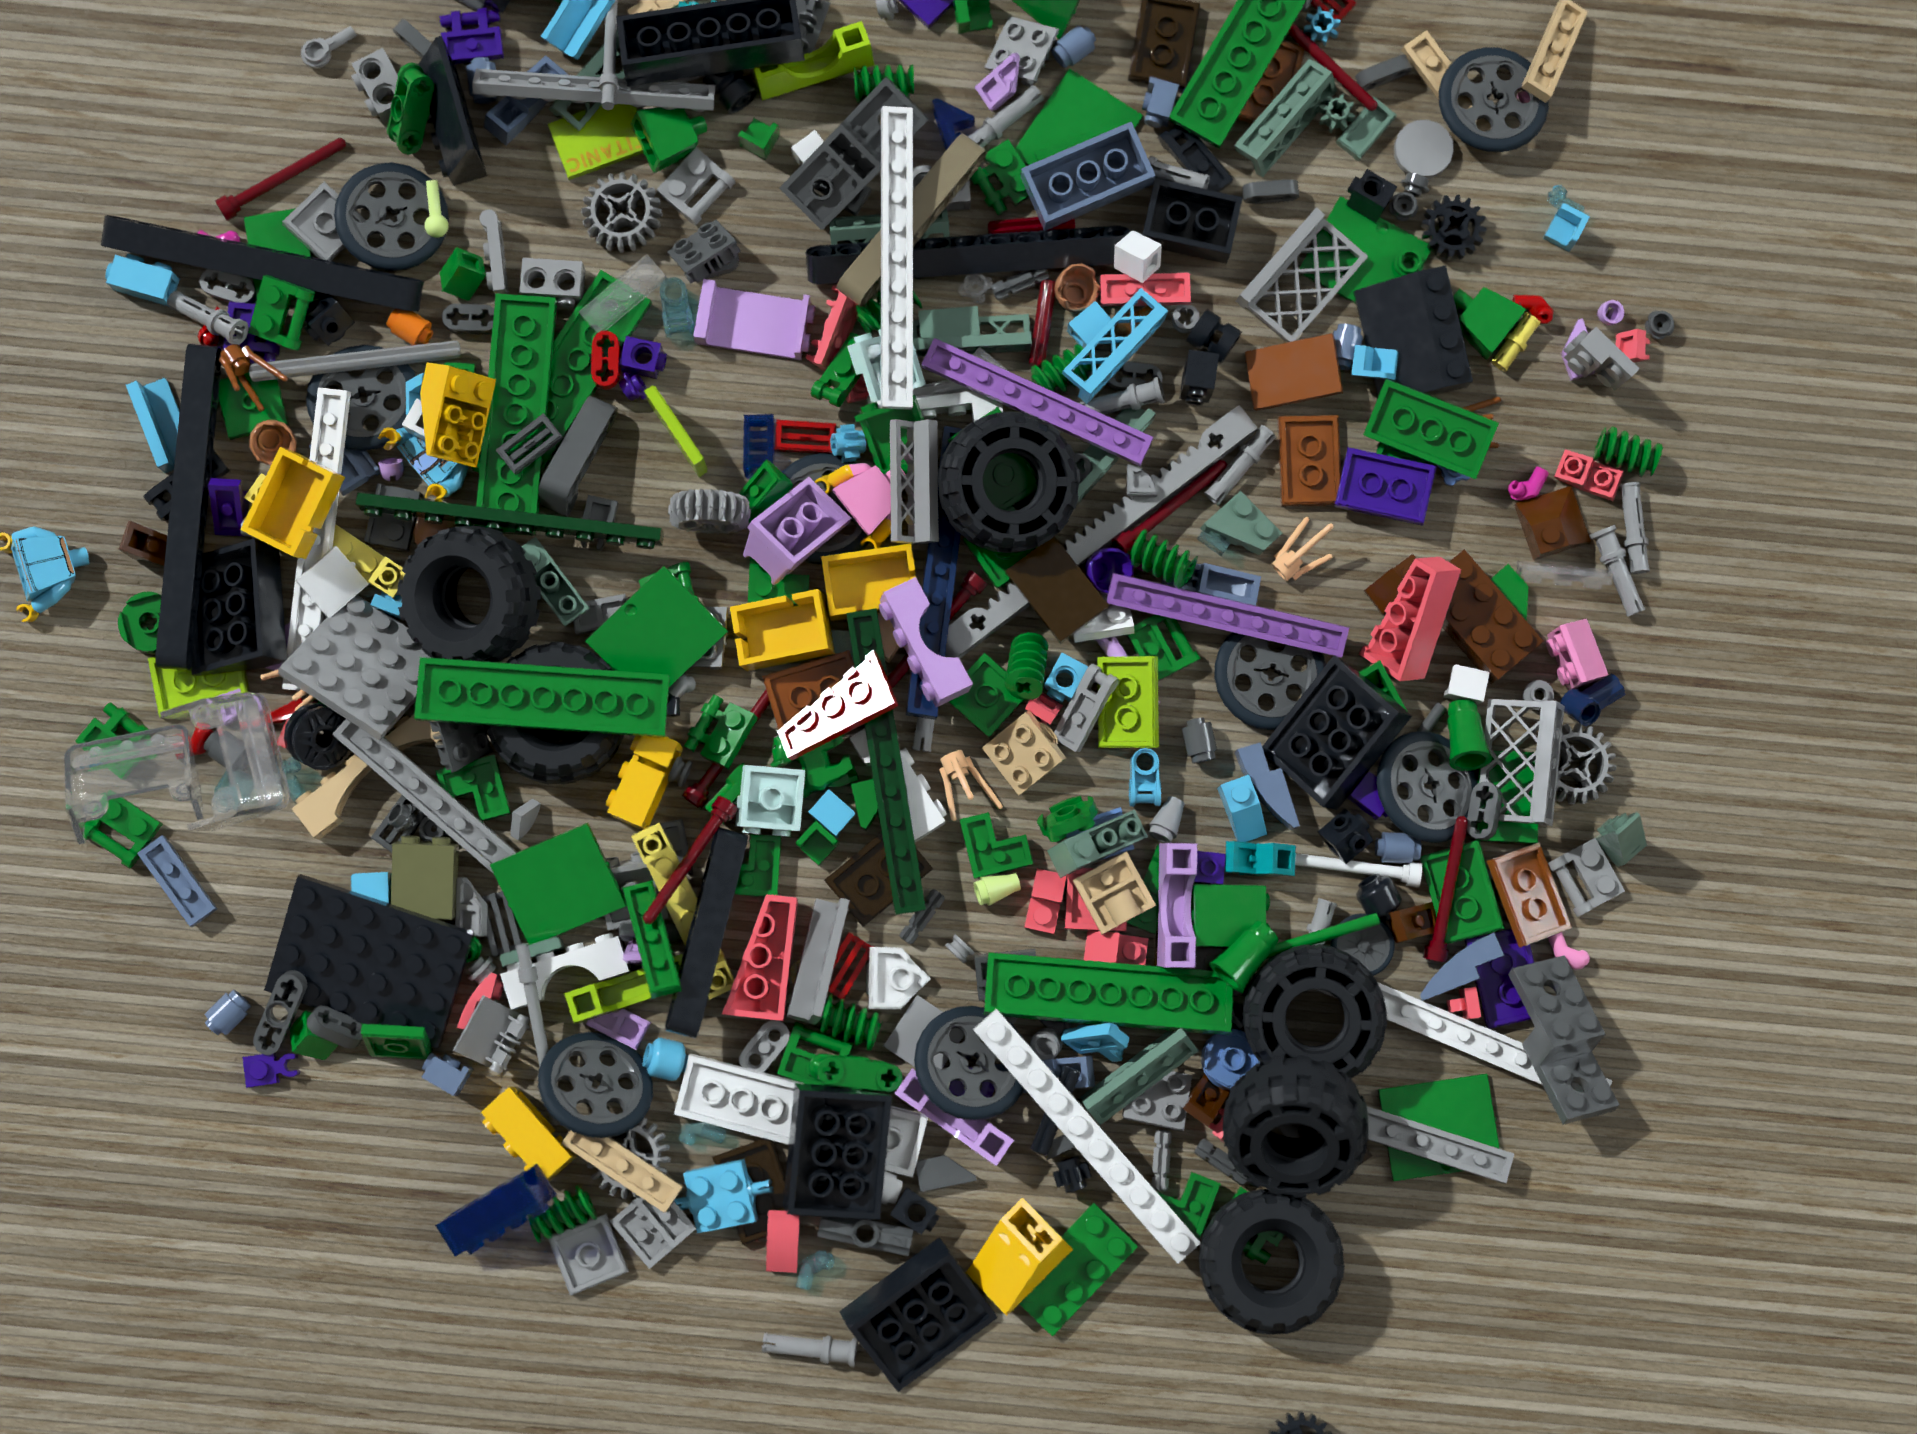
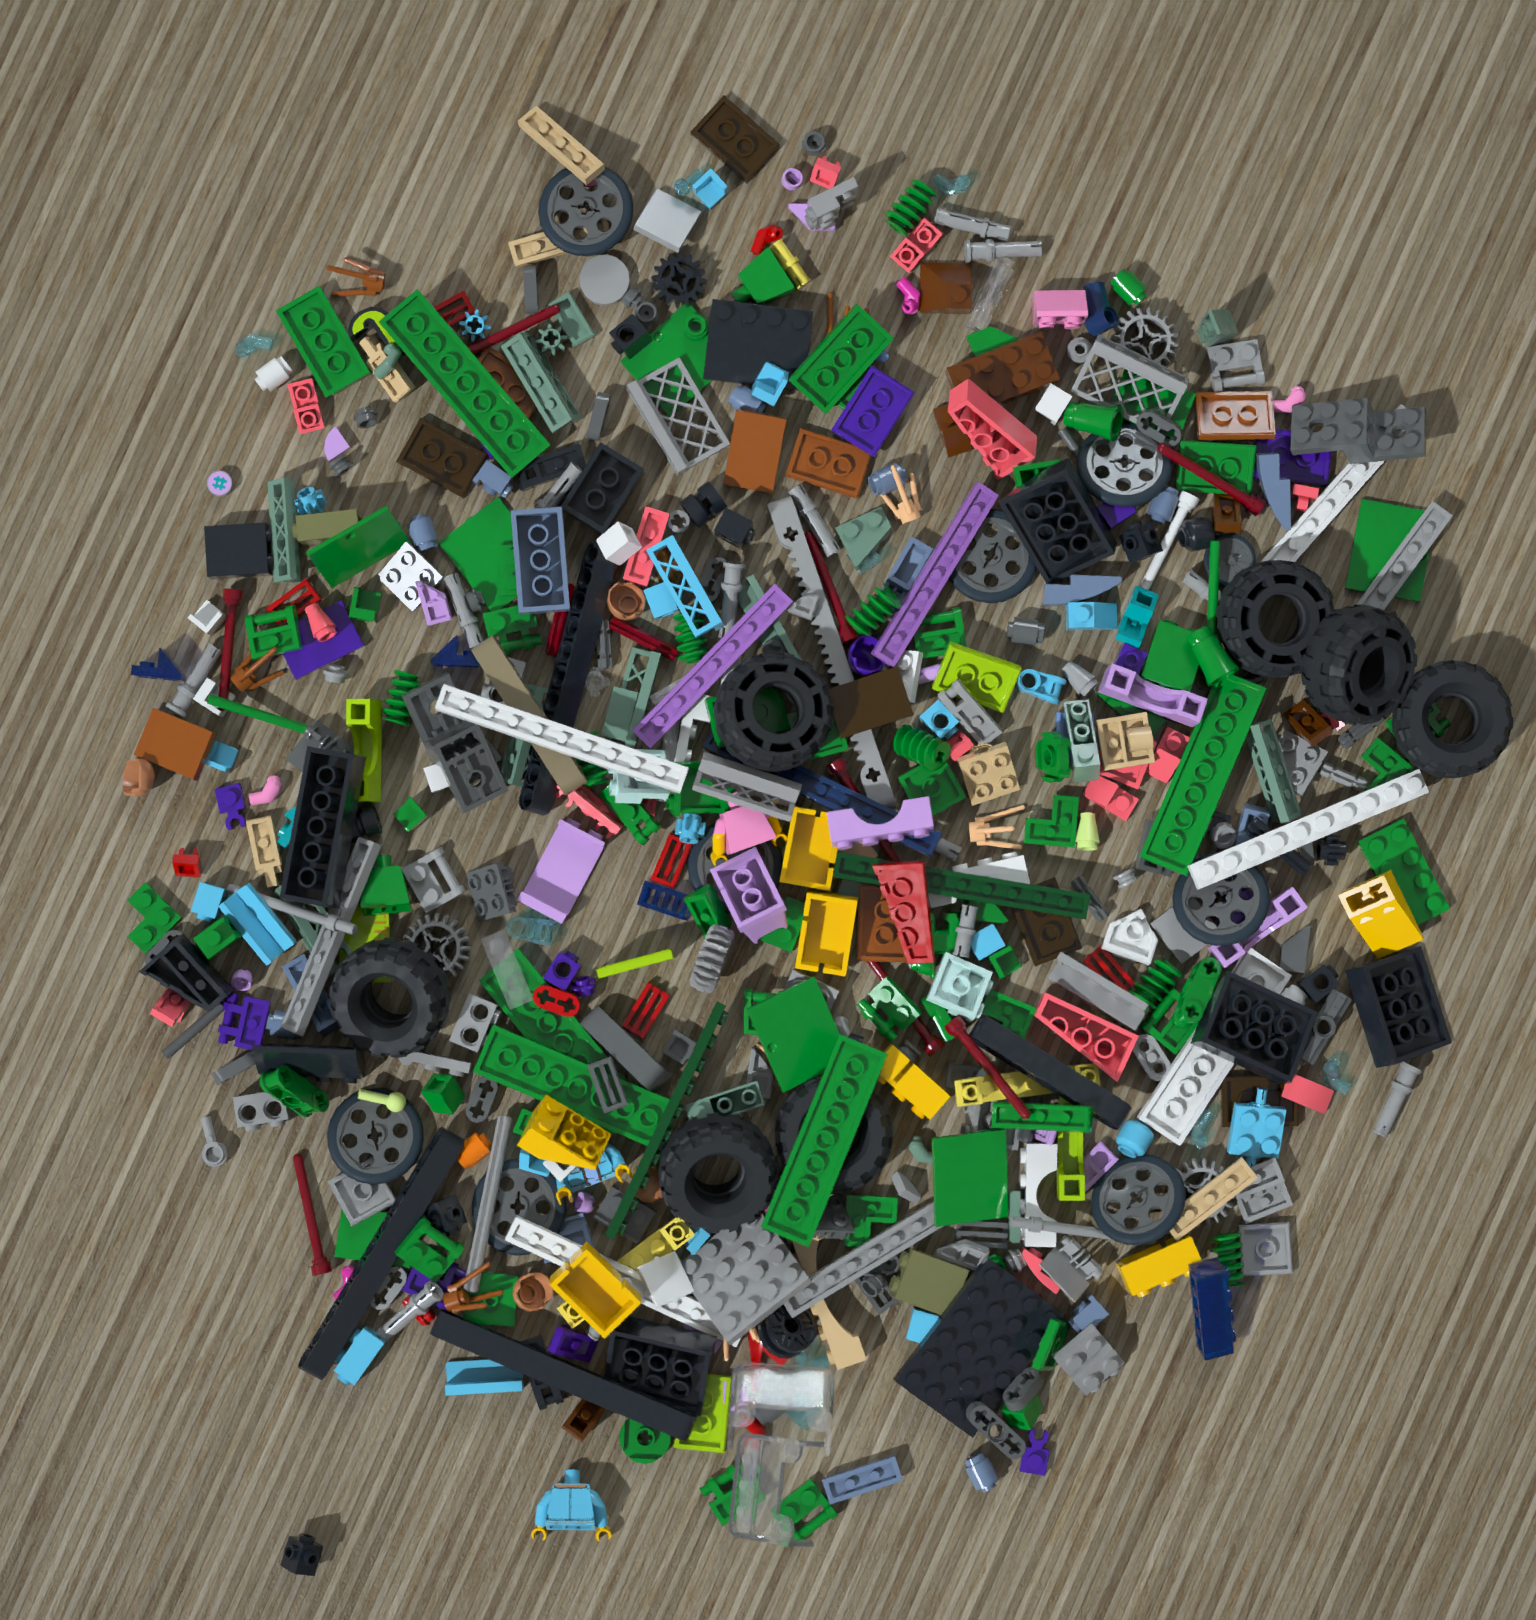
camera: 65 degrees left, 5 degrees up
medium azure hinge [1061,1023,1130,1062] -> none
medium blue tile [1201,1029,1259,1090] -> none
none -> lavender hinge [231,969,253,991]
none -> black tyre [329,938,451,1059]
none -> dark grey plate [465,588,486,612]
none -> red tile [622,982,670,1039]
none -> tile [633,188,701,253]
none -> dark brown tile [690,95,780,184]
none -> sand blue brick [868,463,908,495]
none -> sand green arm [909,1135,932,1164]
none -> clear light blue arm [931,172,970,195]
none -> light grey pin [953,904,979,958]
none -> light grey plate [1053,1323,1125,1396]
none -> green brick [1110,268,1148,306]

